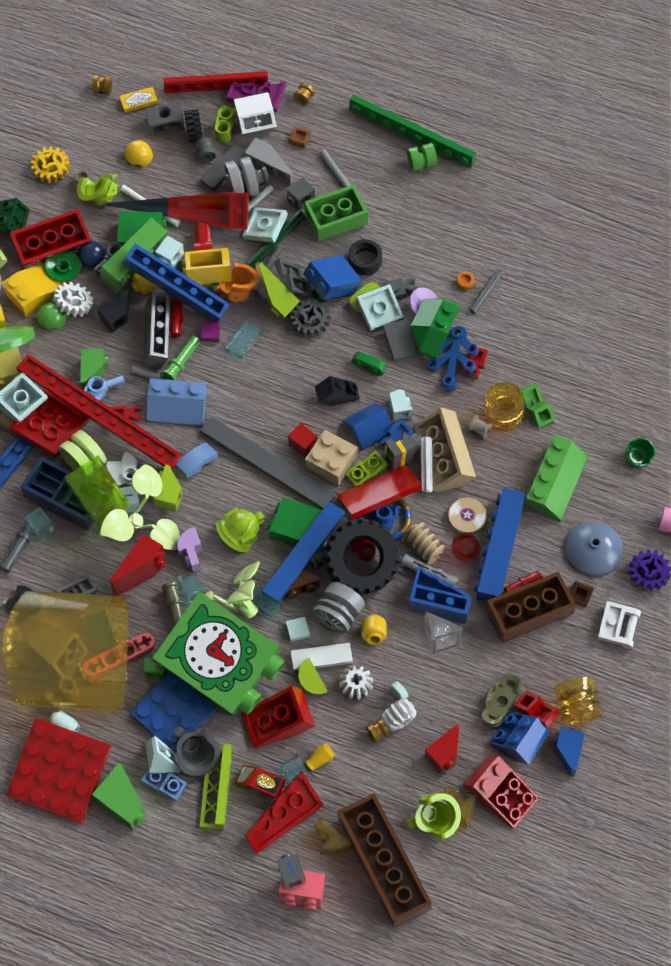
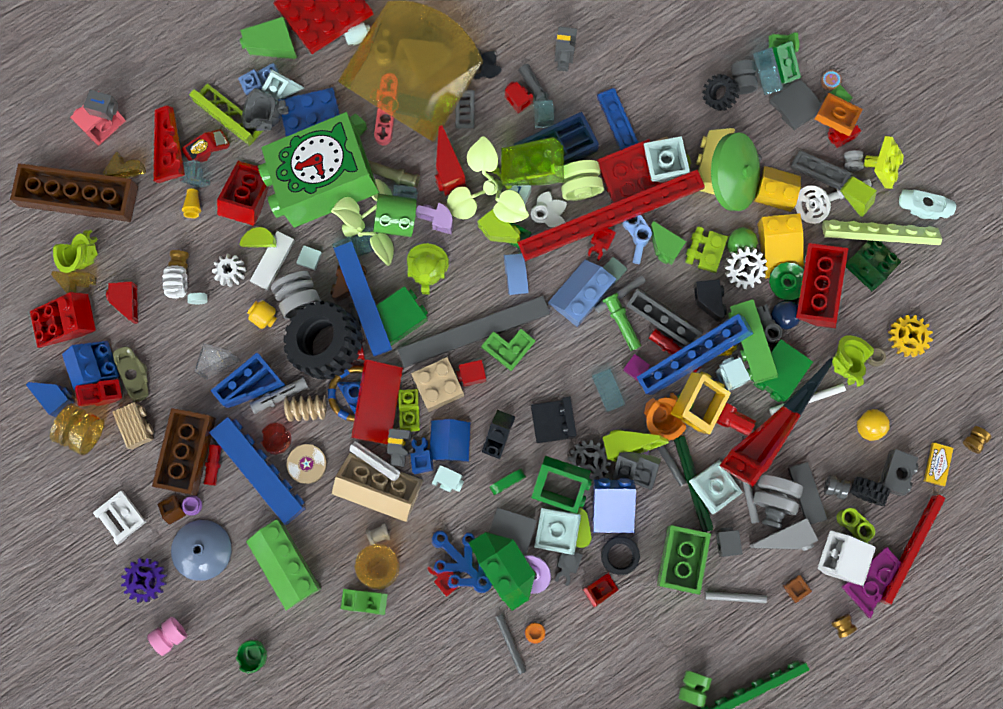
camera: 125 degrees right, 15 degrees up
none -> tan brick [113,402,154,449]
none -> medium lavender plate [182,495,202,516]
none -> bright green brick [373,193,416,237]
none -> bright green plate [481,329,535,371]
none -> red brick [505,81,533,114]
none -> black bracket [531,396,577,444]
none -> green window [531,455,593,514]
none -> red slope [582,573,619,607]
none -> sand green tile [603,257,627,284]
none -> lime plate [685,226,728,274]

